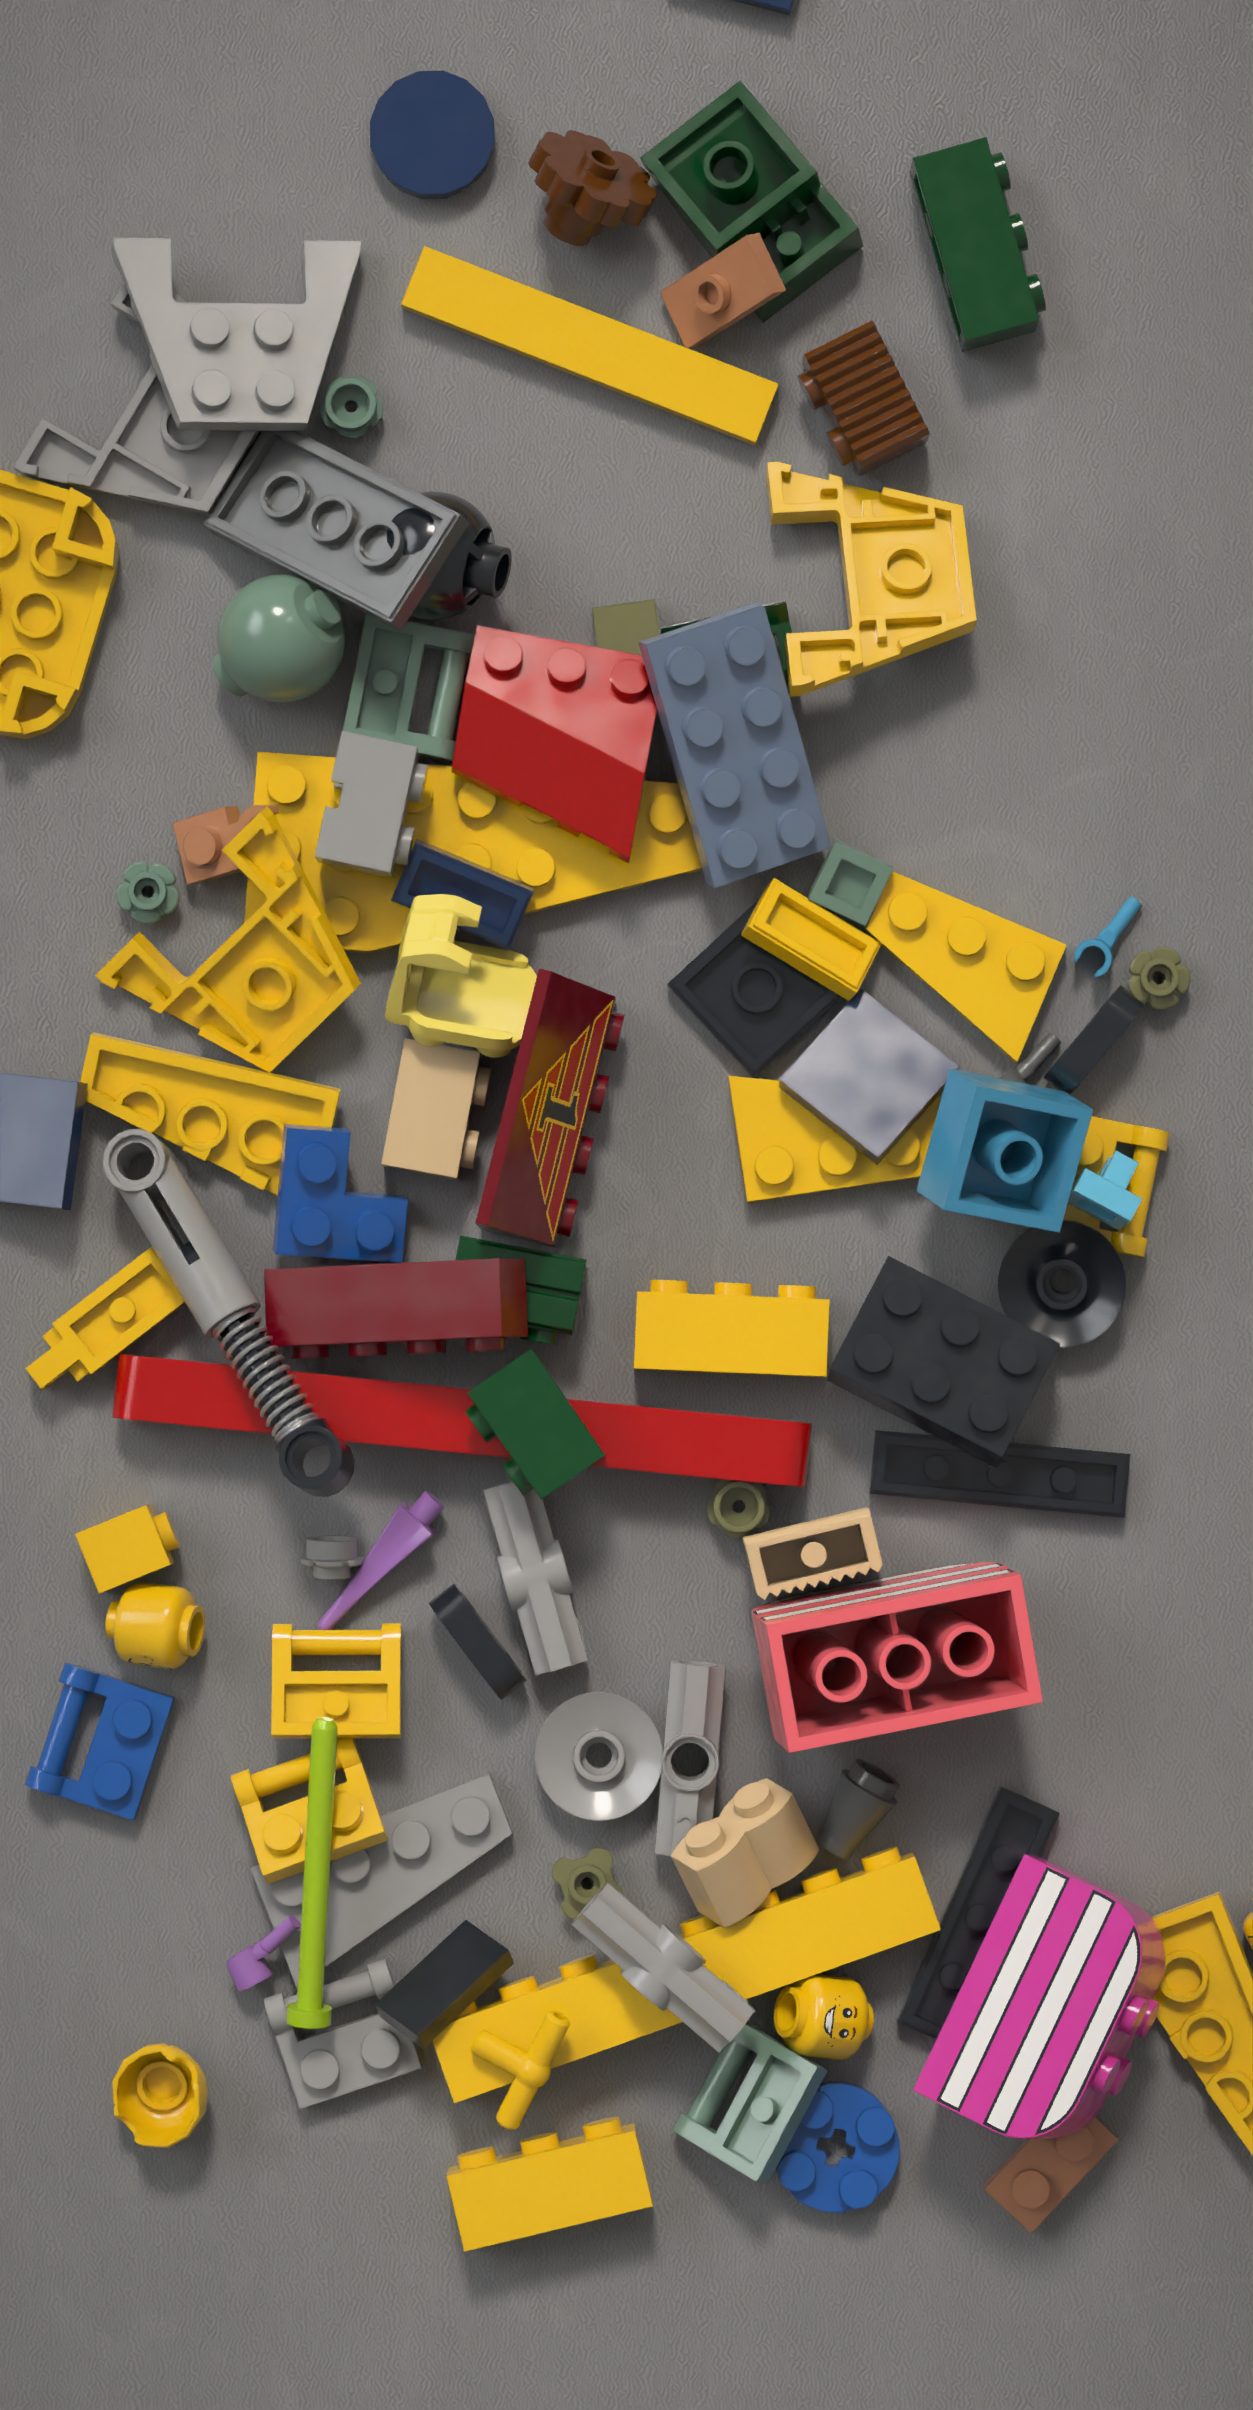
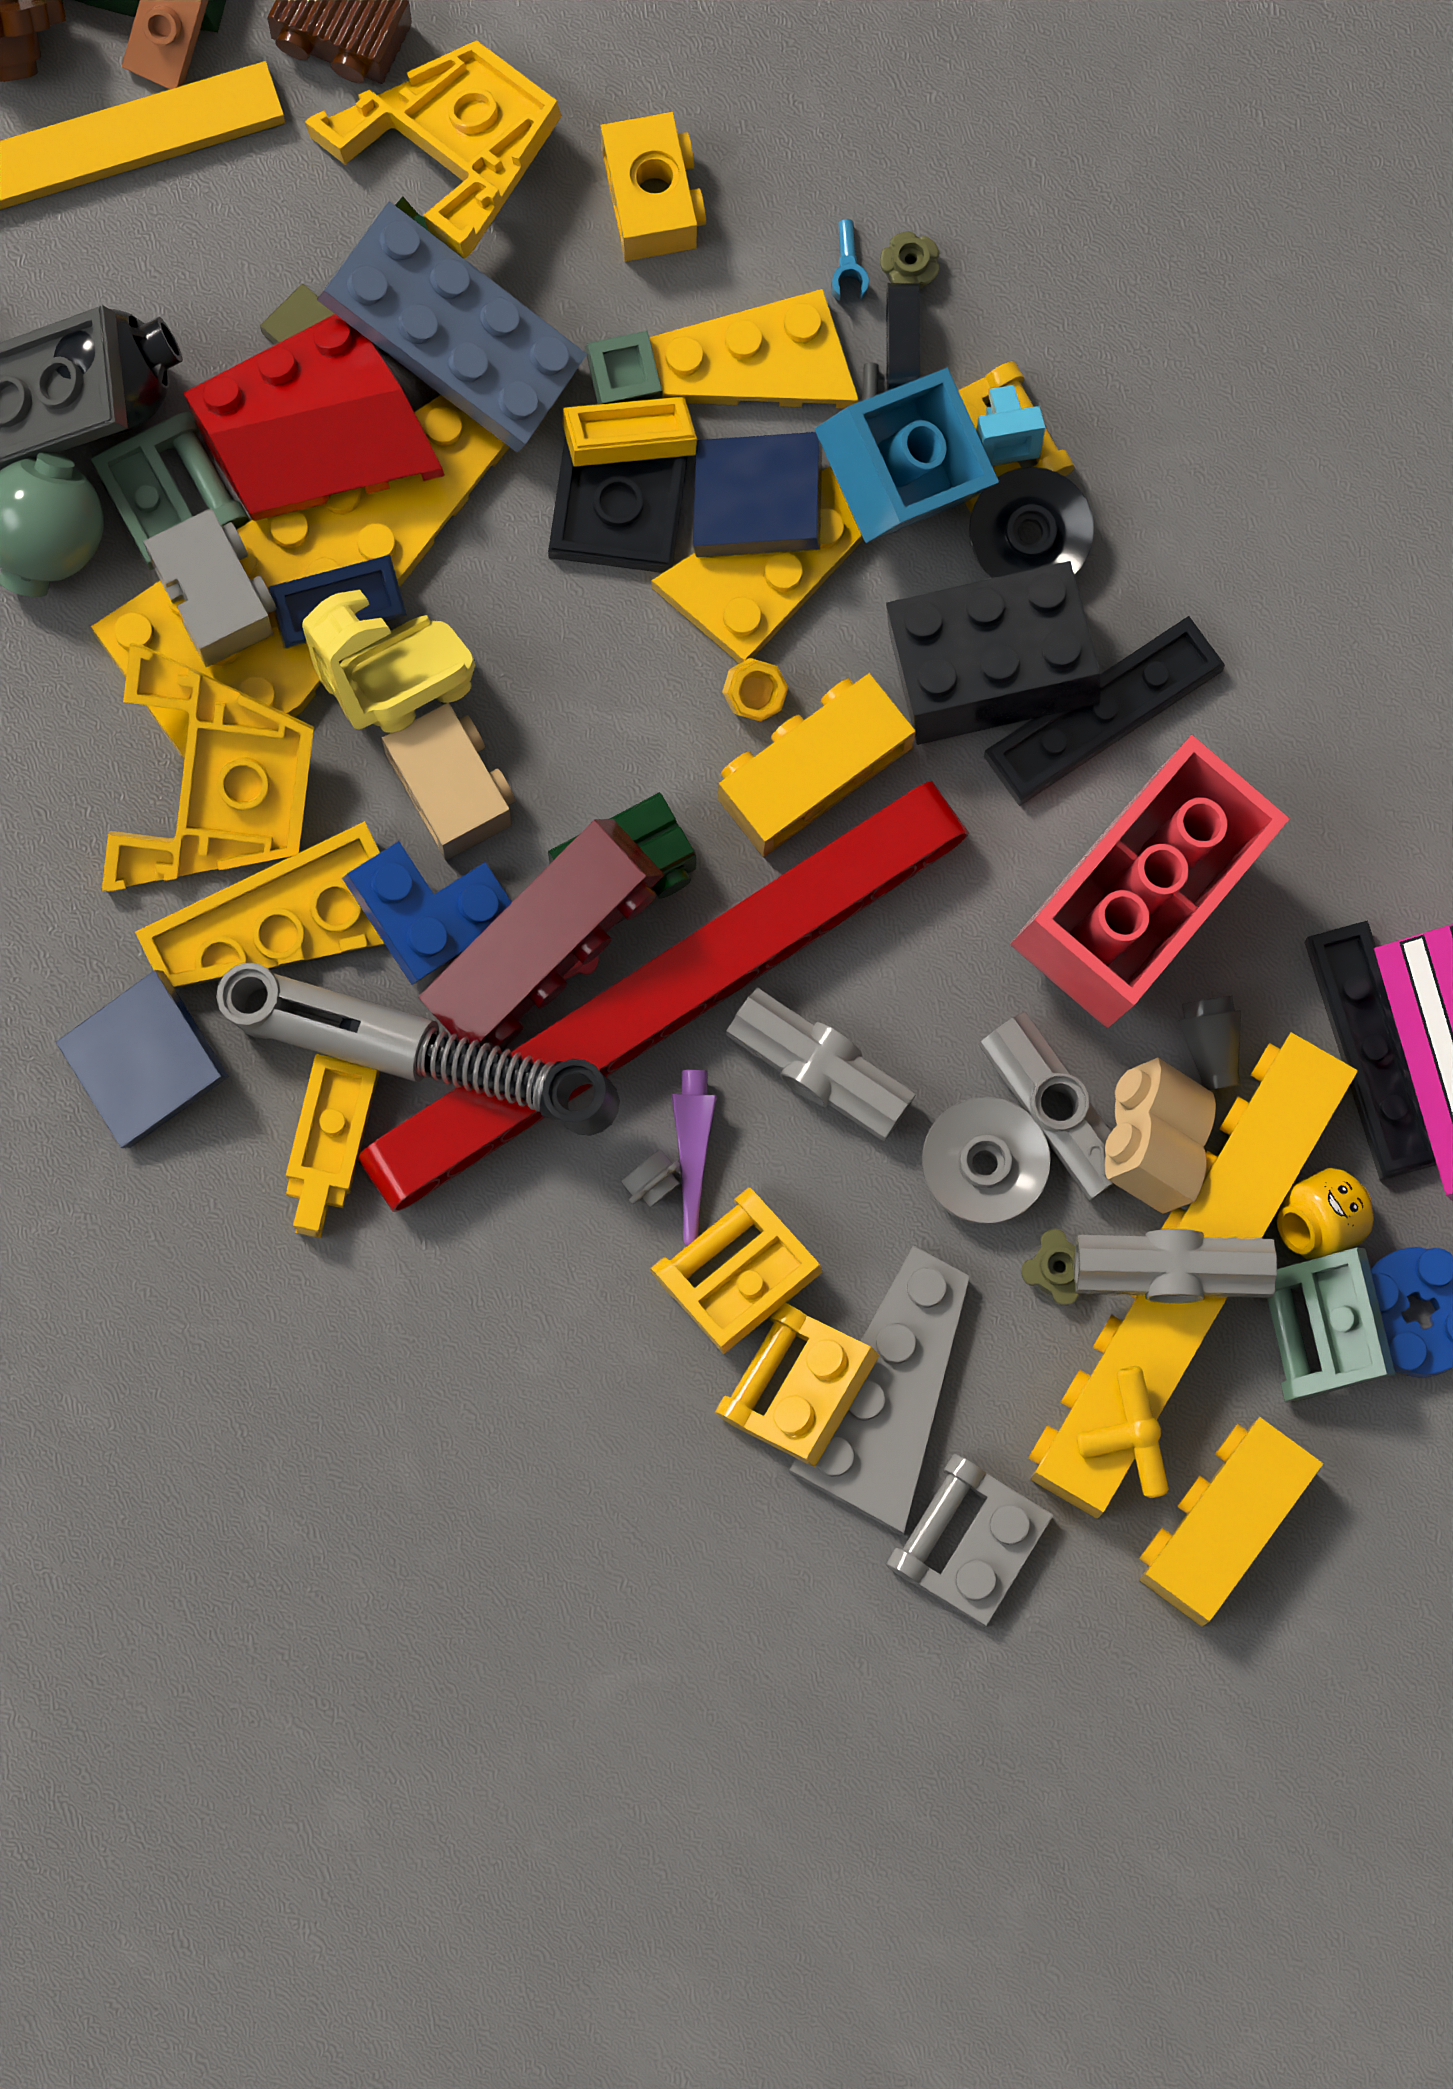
camera: 45 degrees left, 10 degrees down
blue plate [25,1662,175,1820] -> none
yellow brick [75,1504,180,1593] -> none
yellow head [105,1582,205,1670] -> none
yellow hair [112,2043,209,2148] -> none
sand green plate [116,861,180,924] -> none
nougat plate [172,805,279,885] -> none
medium lavender hand [227,1915,301,1992] -> none
lime bar [286,1717,338,2029] -> none
black tile [375,1920,514,2049] -> none
black beam [429,1584,527,1700] -> none
dark green brick [465,1348,605,1499] -> none
dark red slope [475,968,625,1247] -> none
olive plate [707,1479,770,1538] -> none
tan brick [742,1507,883,1600] -> none
none -> yellow brick [600,112,706,262]
none -> yellow tile [722,658,788,722]

